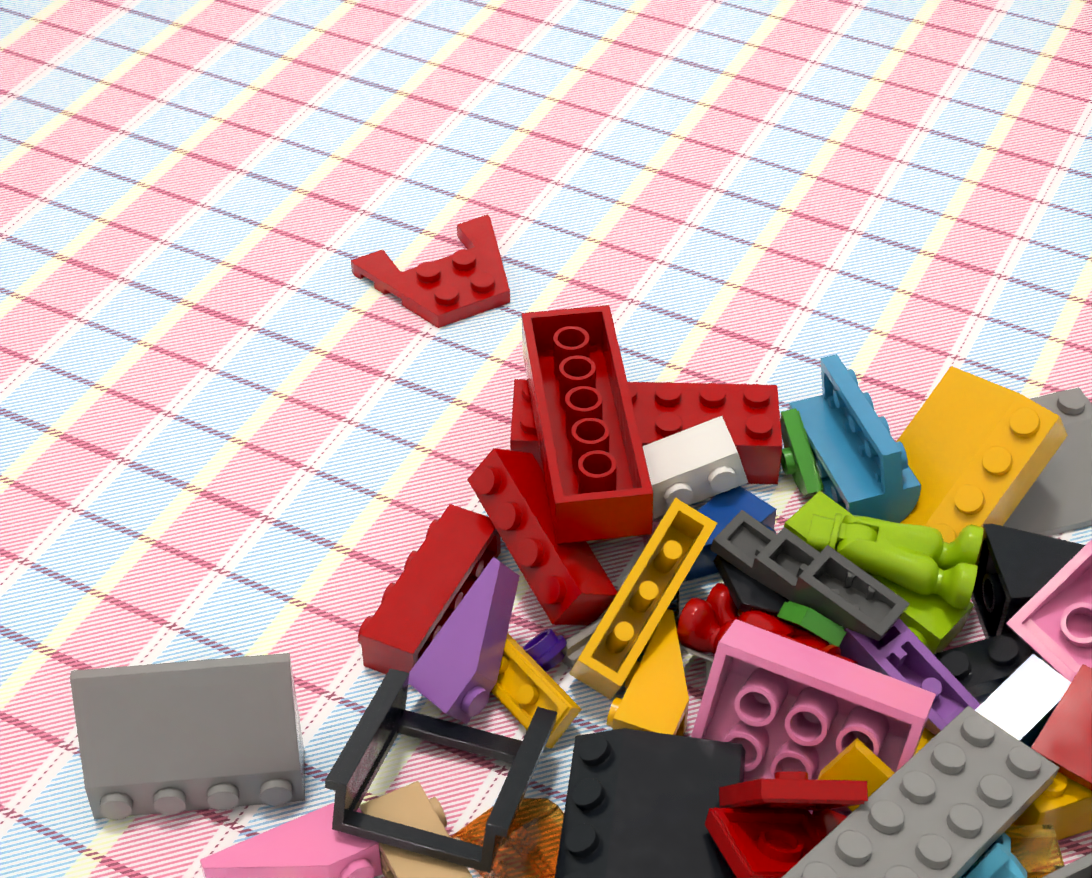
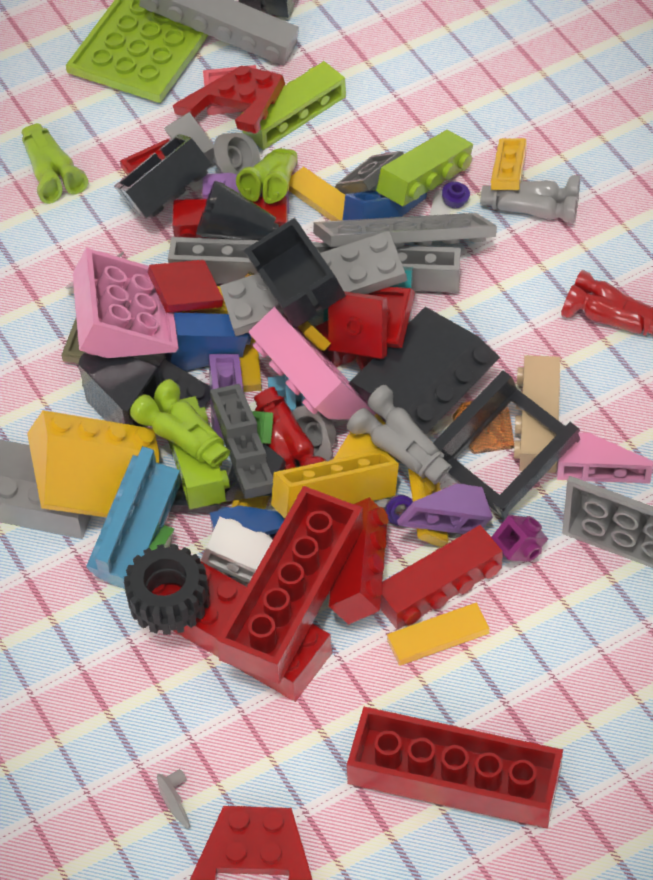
camera: 145 degrees left, 10 degrees up
none -> black tyre [124,544,210,635]
none -> light grey bar [157,769,191,829]
none -> black piece [244,217,346,328]
none -> red brick [346,706,564,829]
none -> light grey piece [347,385,451,484]
none -> yellow tile [387,602,490,666]
none -> magenta brick [491,515,548,562]

